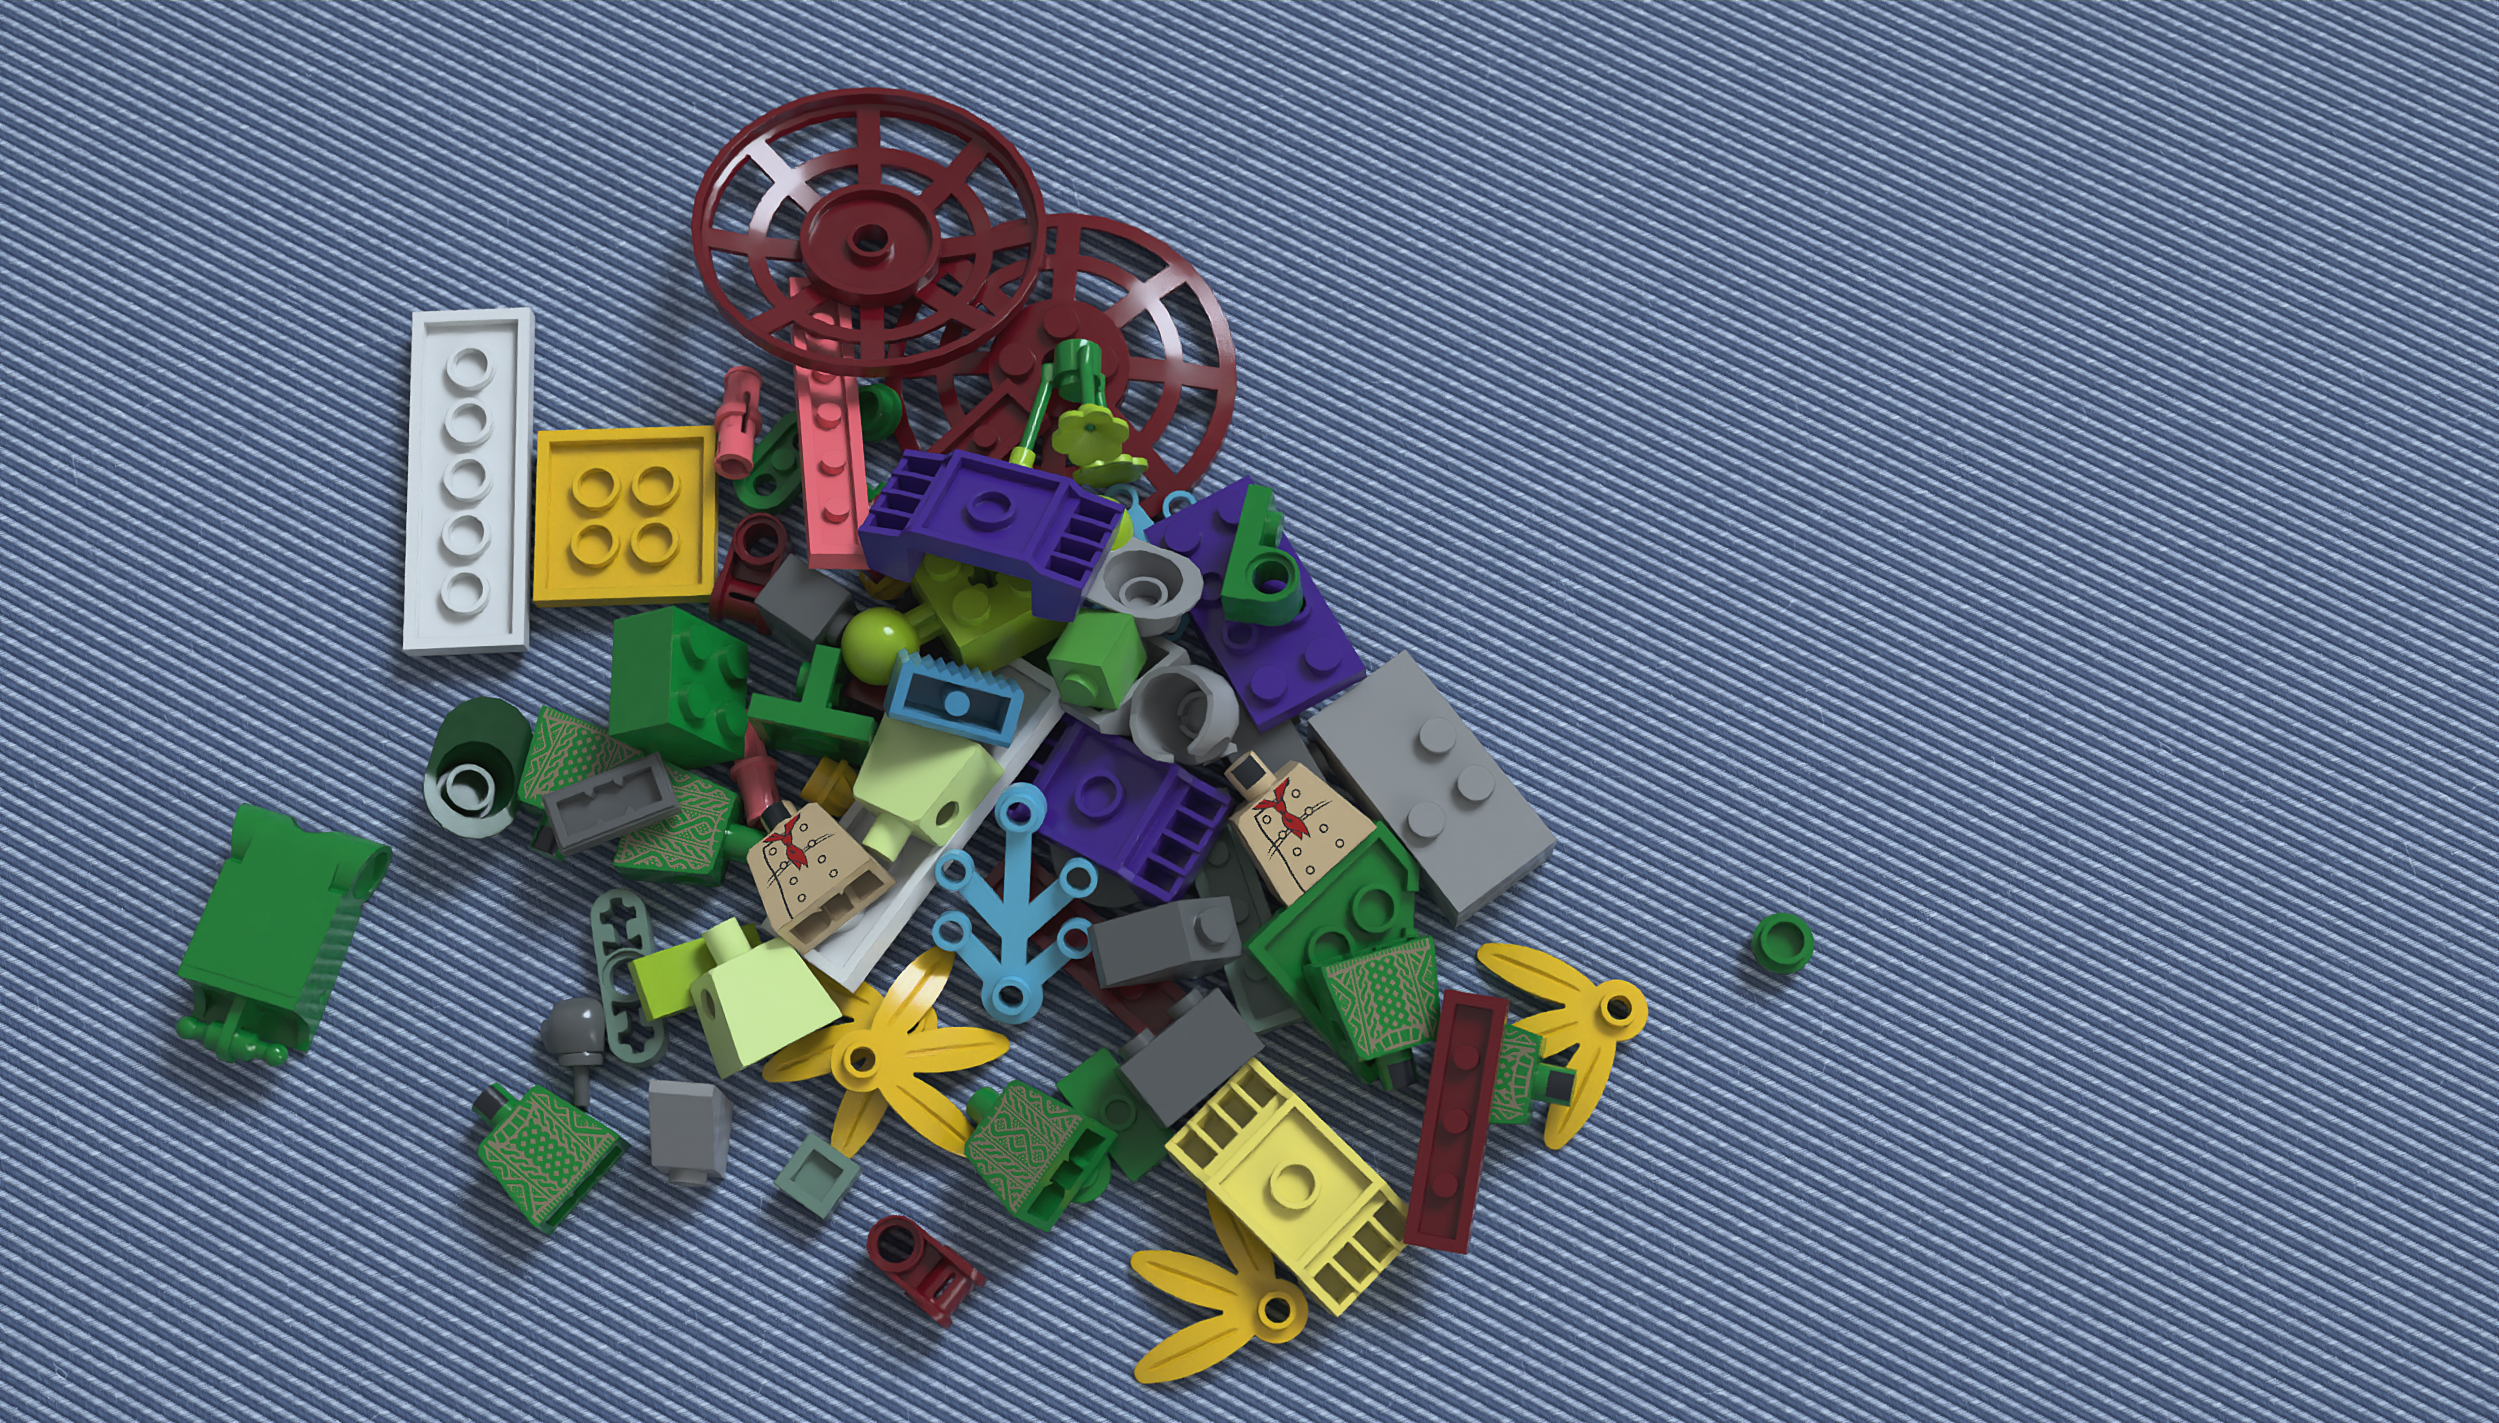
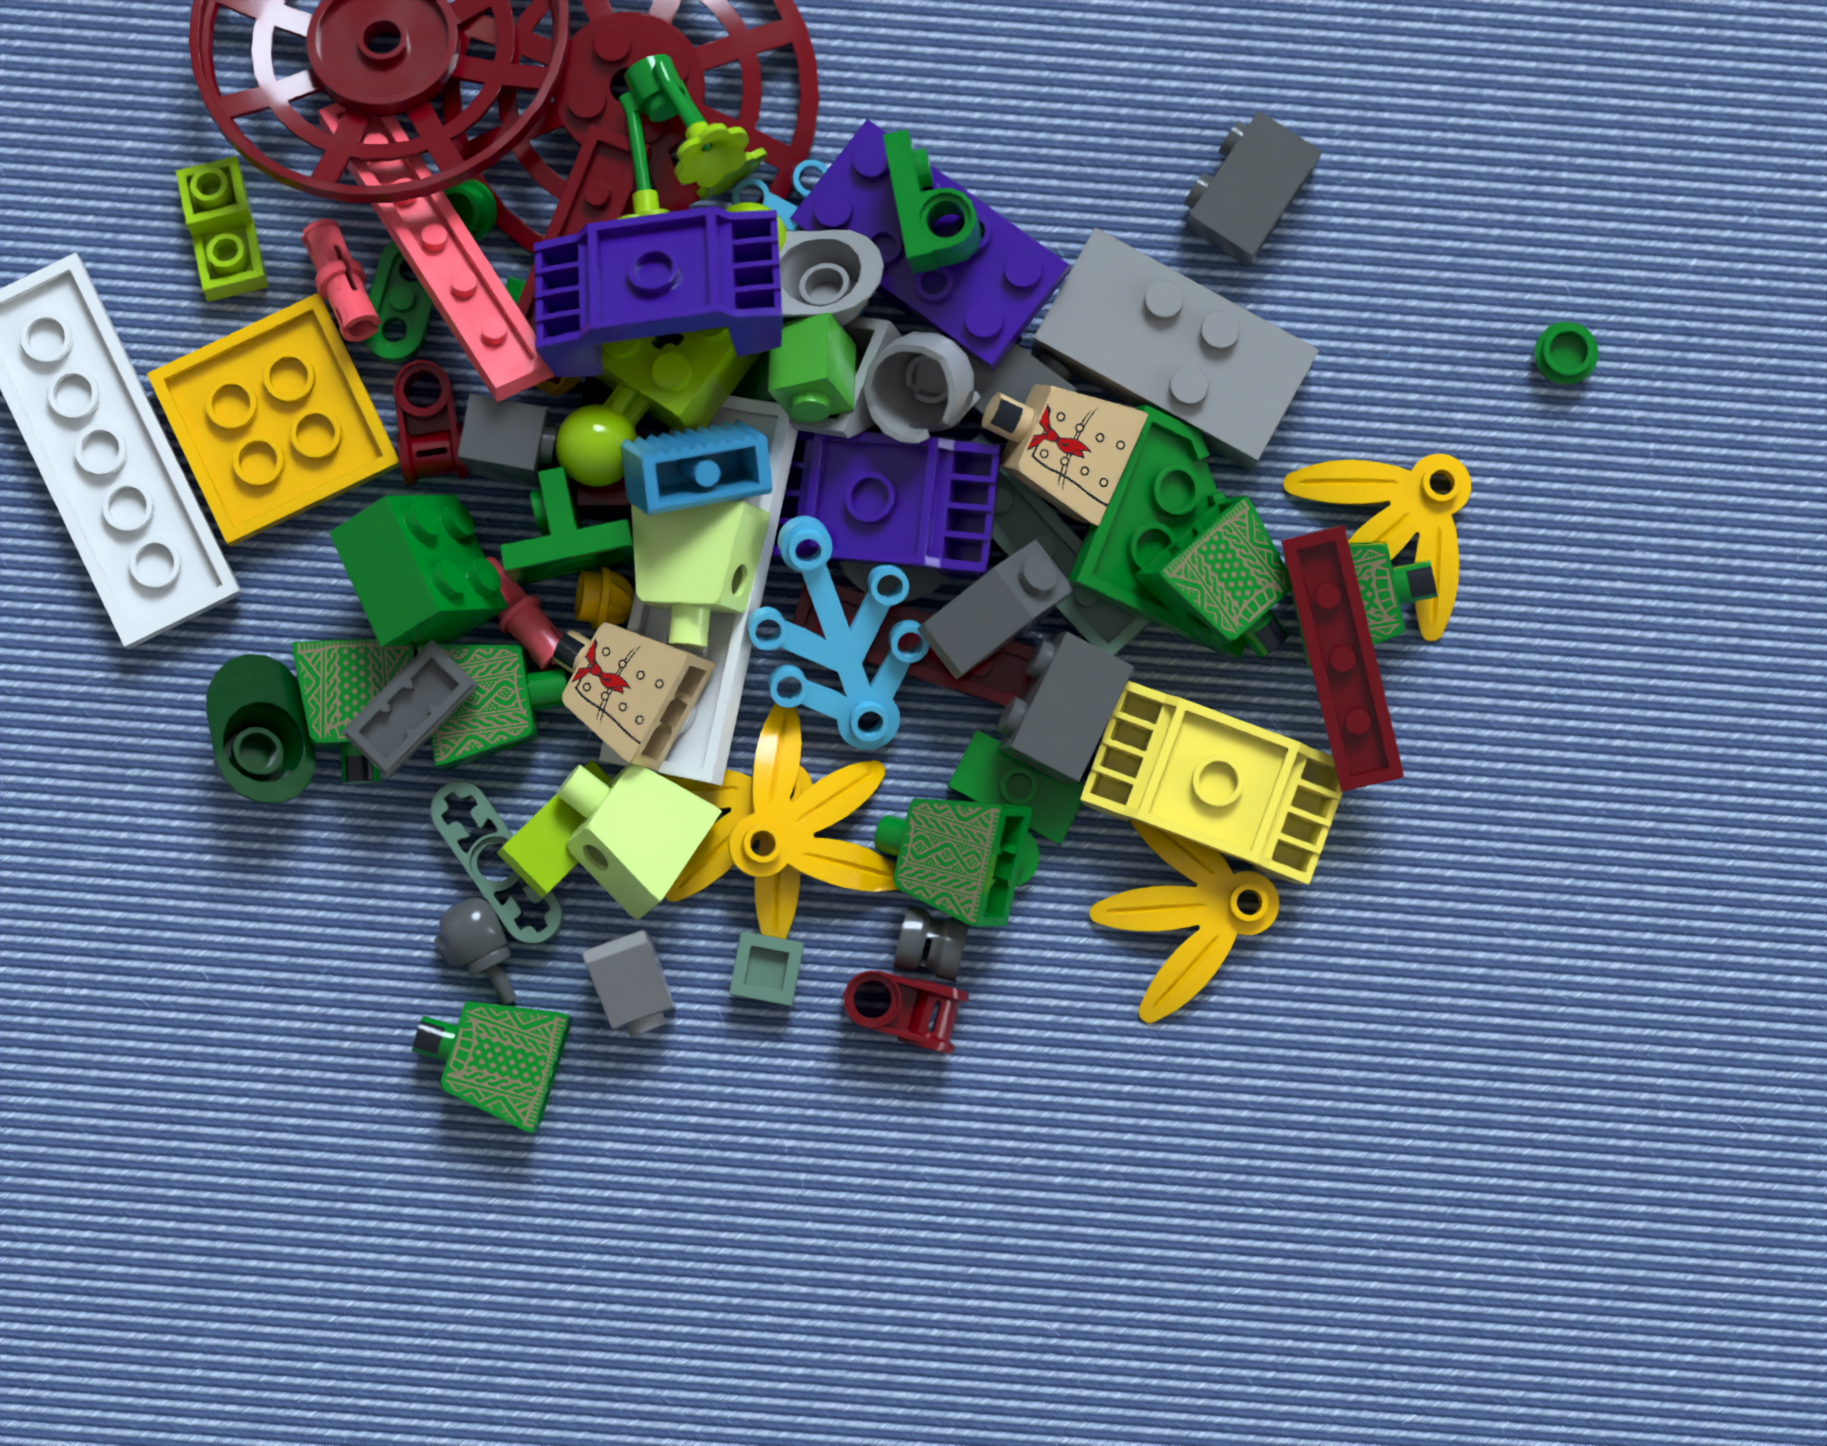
camera: 25 degrees left, 10 degrees up
green piece [175,803,393,1067] -> none
none -> lime slope [175,156,269,302]
none -> dark grey wheel [893,905,969,982]
none -> dark grey brick [1183,110,1322,268]

